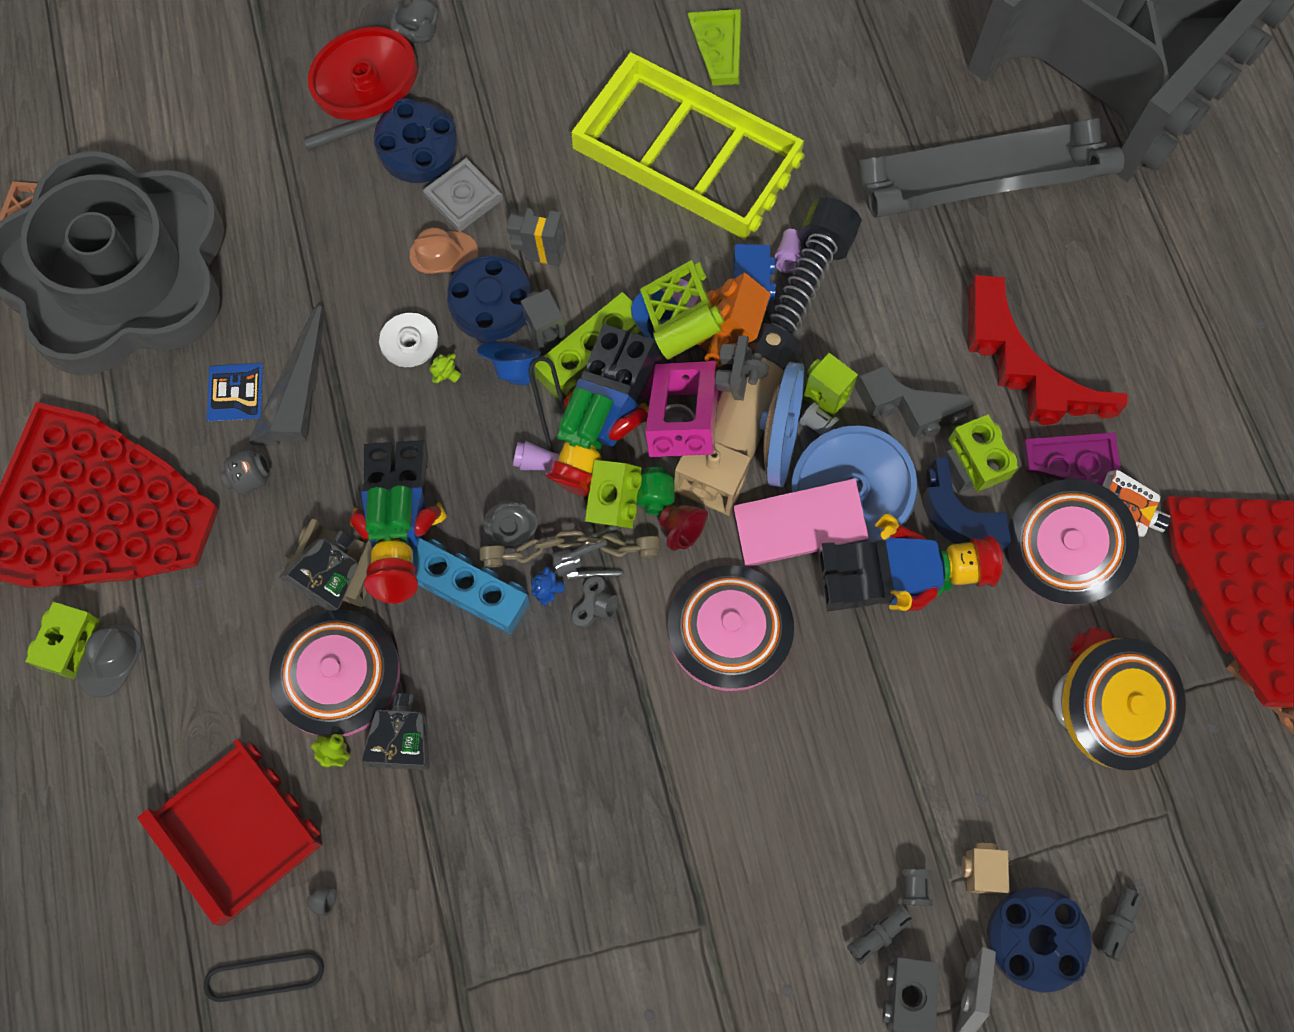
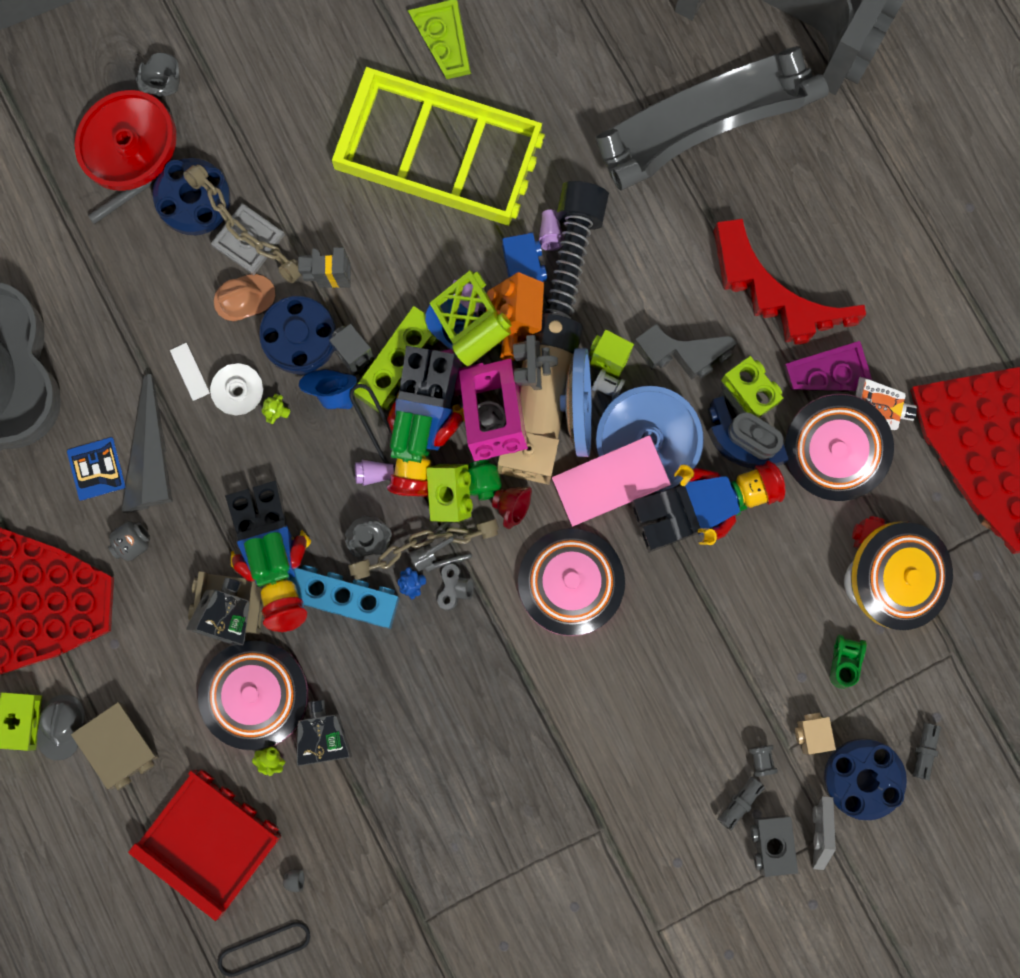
camera: 15 degrees left, 10 degrees up
none -> dark tan panel [71,702,159,791]
none -> white sticker [170,343,210,401]
none -> dark tan piece [183,165,301,283]
none -> dark grey brick [728,413,783,460]
none -> green piece [830,634,867,689]

